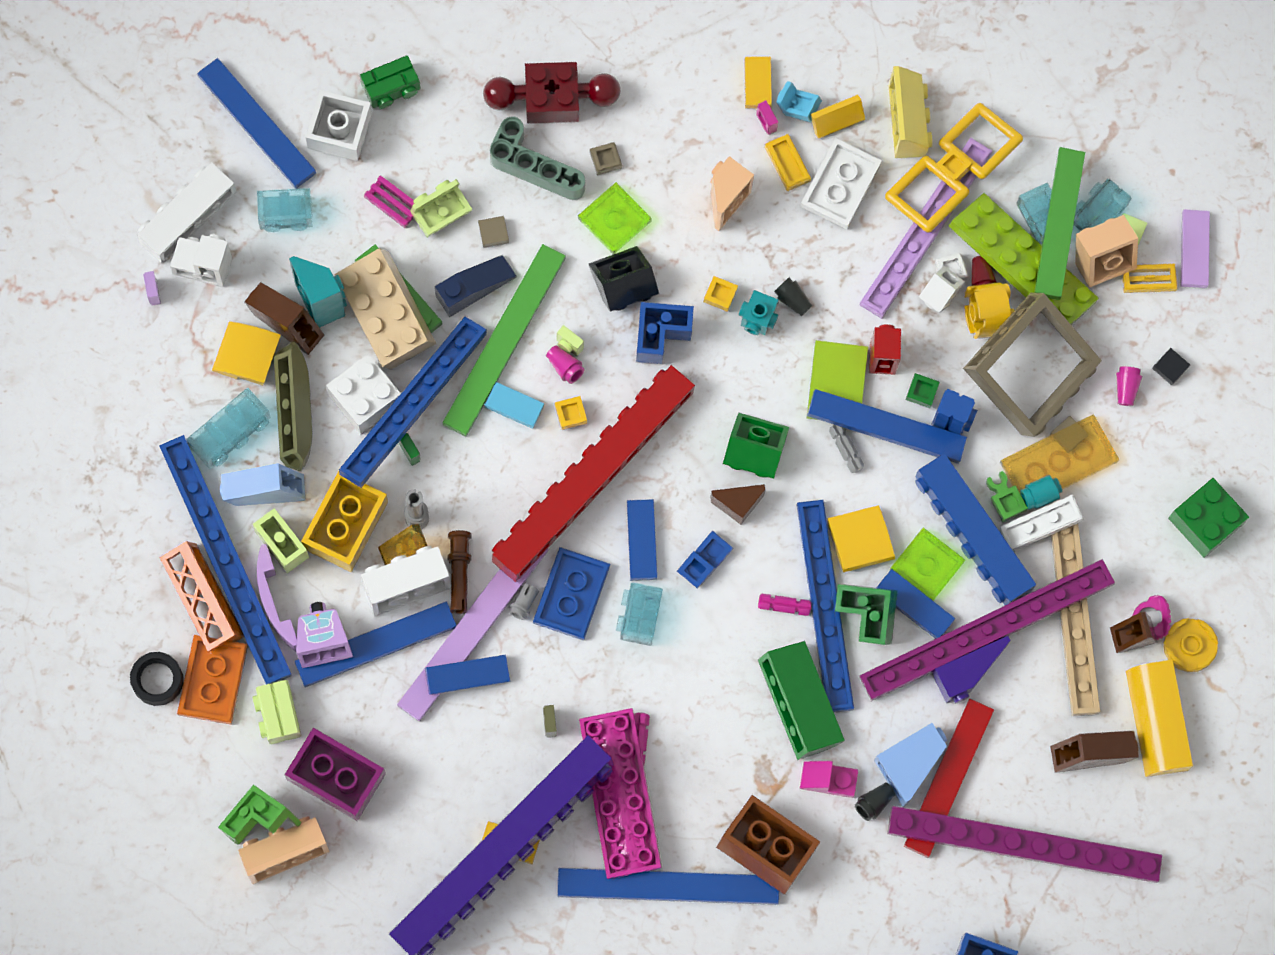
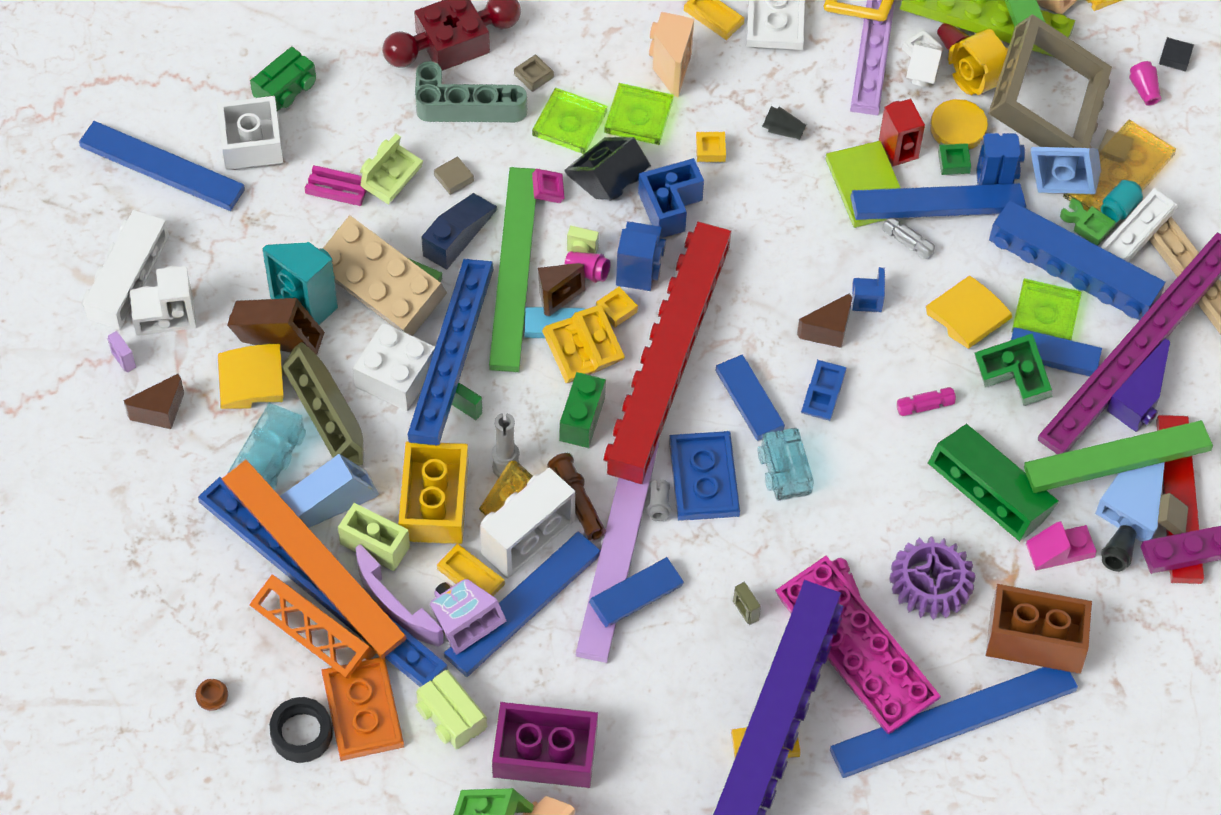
camera: 20 degrees left, 15 degrees down
clear light blue brick [257,188,313,232] -> none
green slope [723,412,789,479] -> none
teal brick [739,290,779,335] -> none
blue tile [796,500,854,713] -> none
none -> reddish brown slope [123,374,184,429]
none -> dark orange plate [195,679,228,711]
none -> orange tile [222,459,407,659]
none -> yellow tile [437,543,505,596]
none -> dark pink tile [532,168,565,203]
none -> reddish brown slope [538,263,586,316]
none -> yellow slope [542,304,625,383]
none -> green brick [559,372,606,448]
none -> clear neon green tile [604,83,674,145]
none -> blue brick [616,221,666,291]
none -> blue panel [852,267,885,312]
none -> medium lavender gear [889,536,976,620]
none -> yellow tile [930,99,988,149]
none -> bright green tile [1024,420,1213,493]
none -> light blue slope [1031,147,1101,194]
none -> dark tan tile [1158,493,1188,535]

